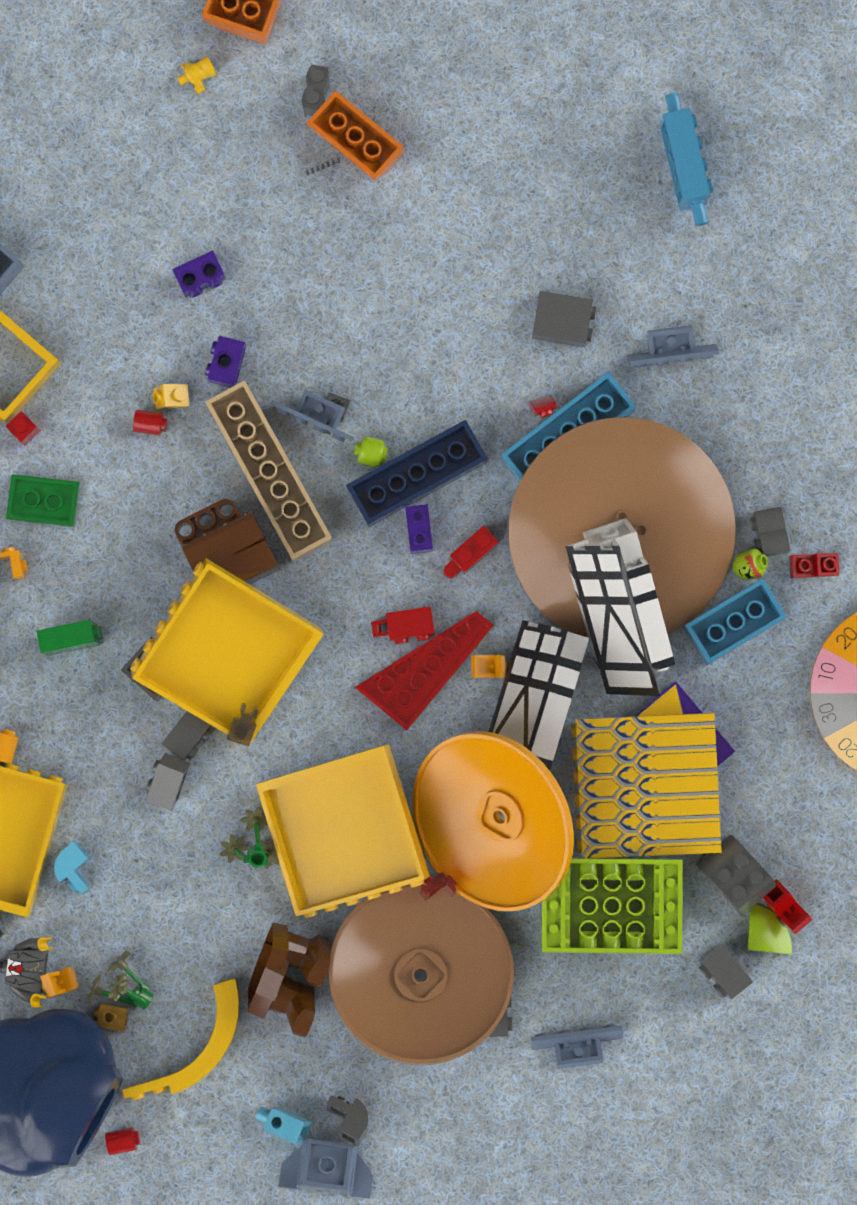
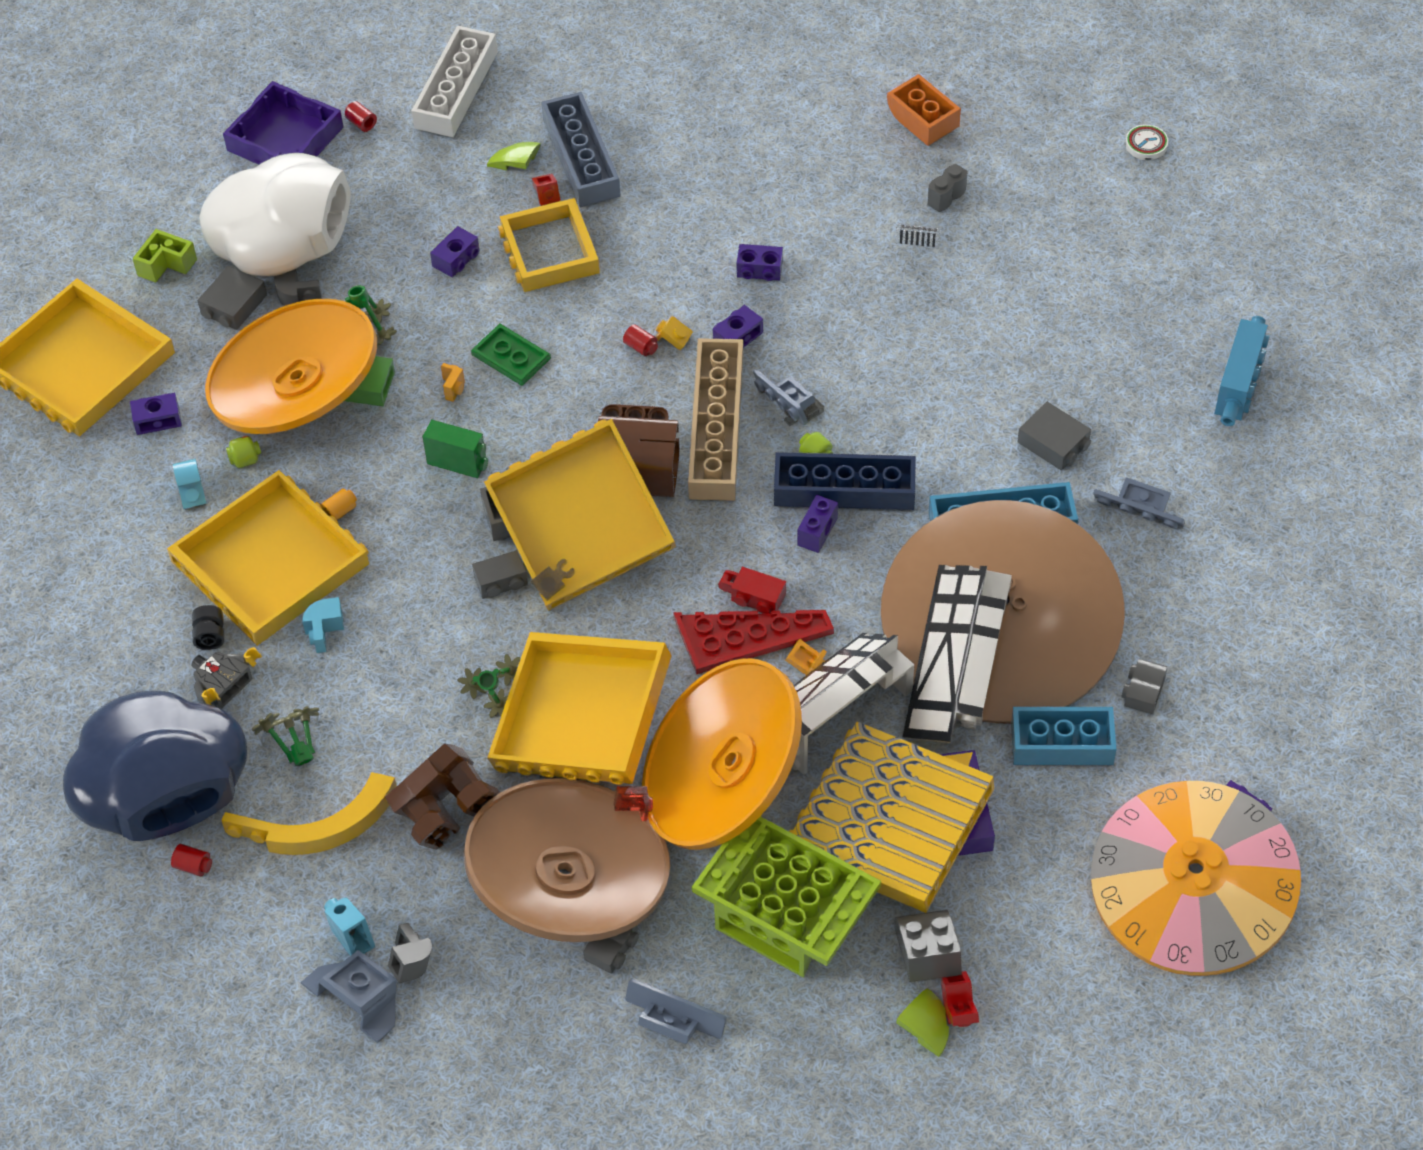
camera: 30 degrees right, 30 degrees down
red brick [5,411,41,446] -> none
light orange bracket [40,966,79,998] -> none
pearl gold brick [94,1002,130,1032] -> none
brick [145,753,190,811] -> none
yellow piece [177,56,216,94] -> none
orange slope [306,90,404,181] -> none
red brick [443,525,499,579] -> none
red slope [528,395,557,418] -> none
dark grey brick [698,943,753,1000] -> none
lime head [733,549,768,581] -> none
red slope [789,553,840,578] -> none

